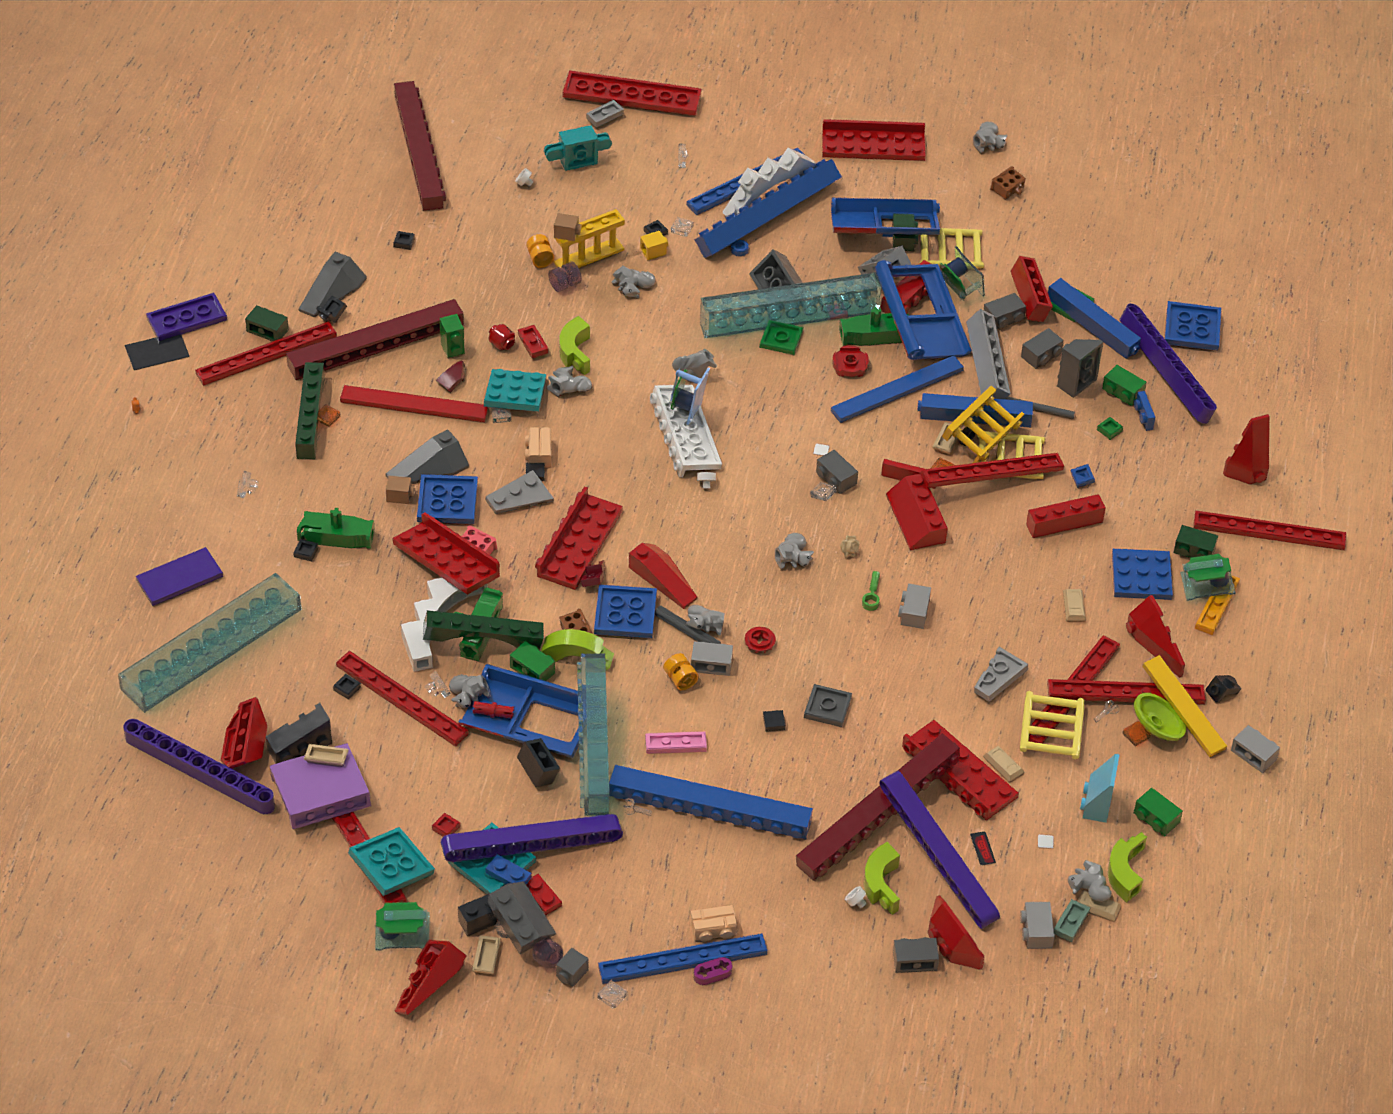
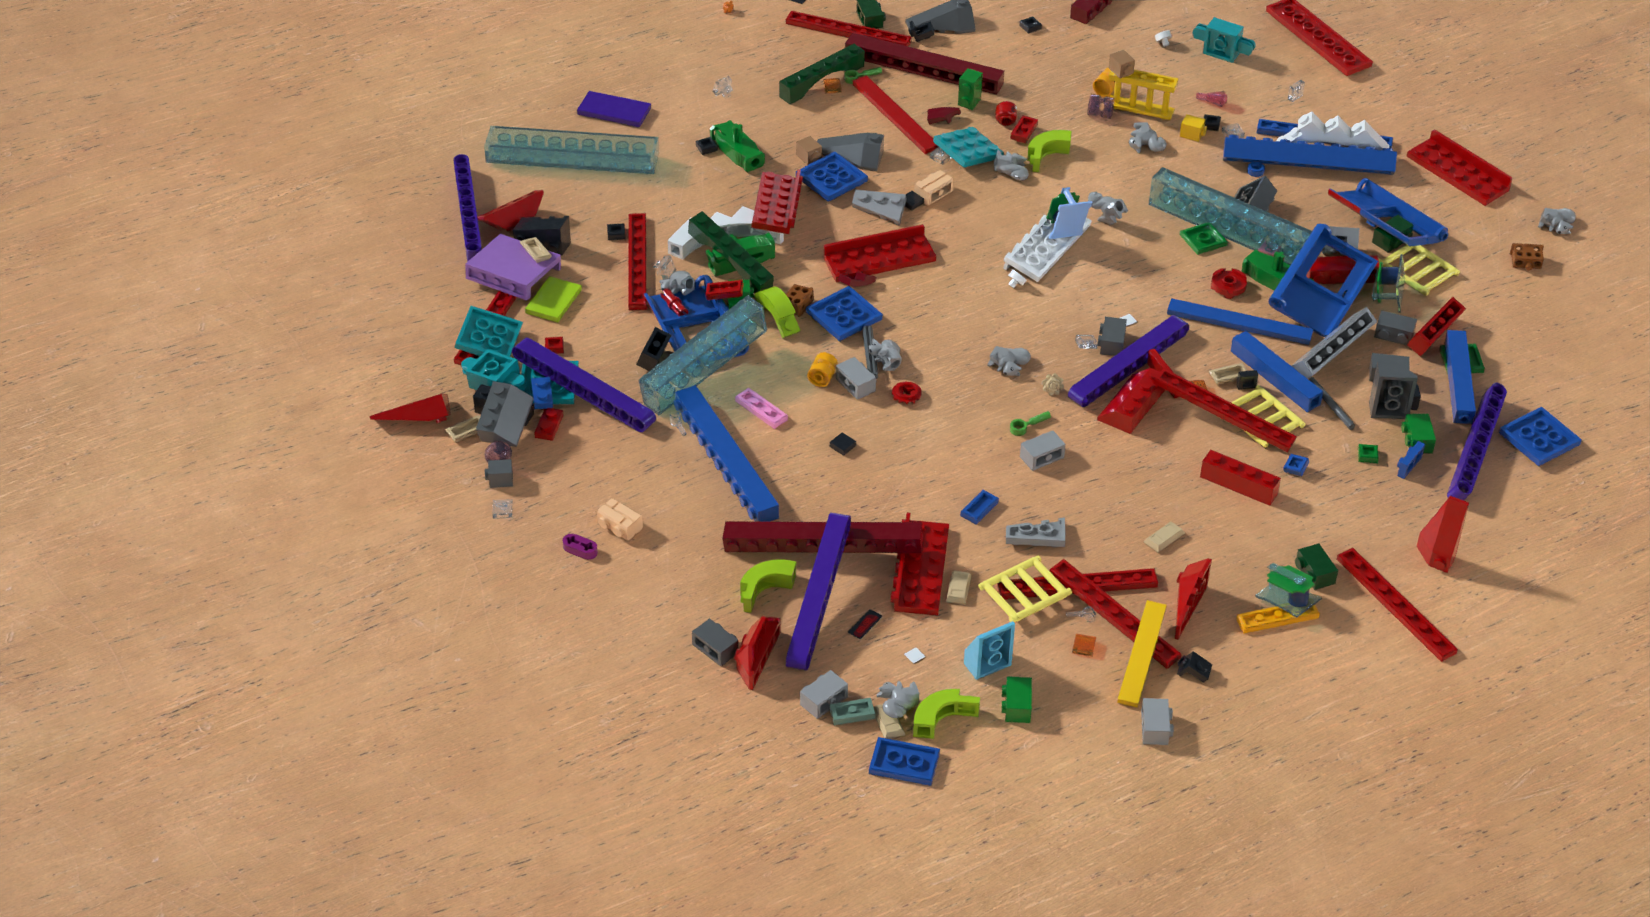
camera: 50 degrees right, 5 degrees down
piece [375,902,429,951] -> none
coral piece [462,525,497,555] -> none
light grey plate [586,100,624,128] -> none
blue tile [598,933,767,984] -> none
red wedge [629,542,697,609] -> none
dark grey tile [804,684,852,727] -> none
white tile [845,886,866,908] -> none
yellow fence [942,385,1024,463] -> none
blue plate [1112,548,1173,600] -> none
lime dish [1134,693,1186,741] -> none
none -> teal brick [461,349,526,391]
none -> lime tile [525,276,582,323]
none -> red plate [706,280,744,300]
none -> bright green piece [844,67,882,84]
none -> blue tile [869,737,940,786]
none -> blue tile [960,490,999,524]
none -> dark purple beam [1068,315,1190,407]
none -> clear pink cone [1196,91,1228,107]

